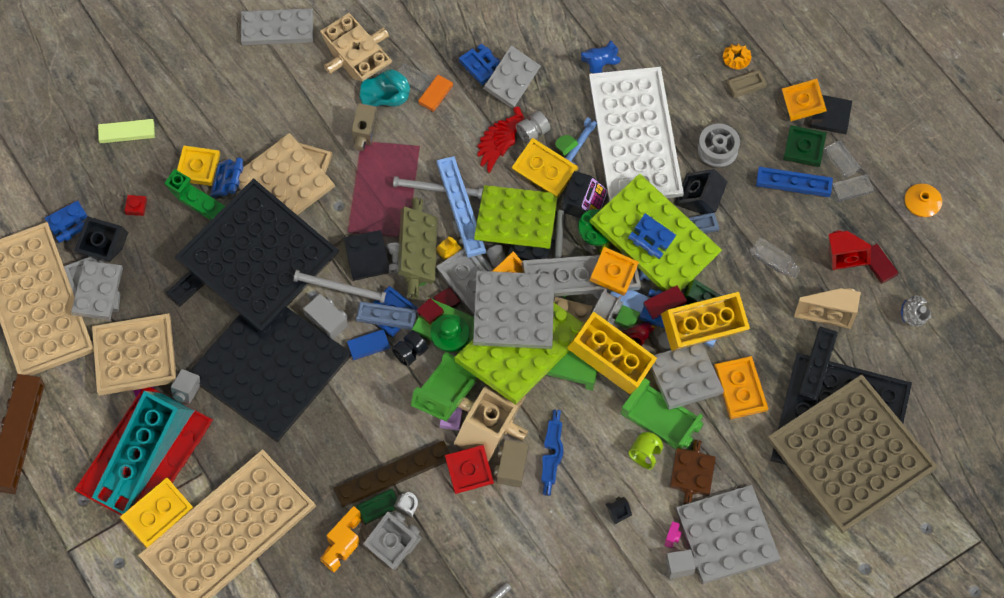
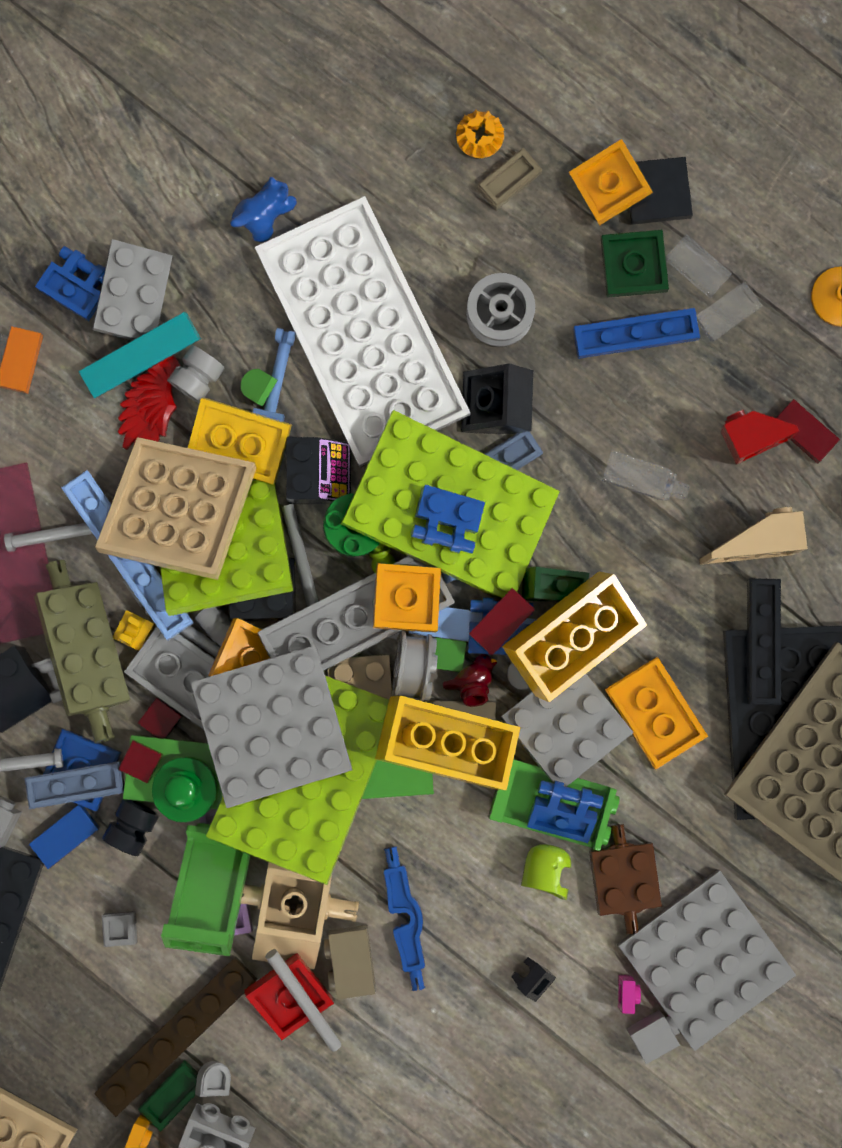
camera: 20 degrees left, 20 degrees up
none -> teal tile [78,312,201,398]
none -> tan plate [95,437,256,580]
none -> light grey tile [102,911,138,947]
none -> light grey bar [265,949,341,1052]
none -> blue plate [527,780,604,843]

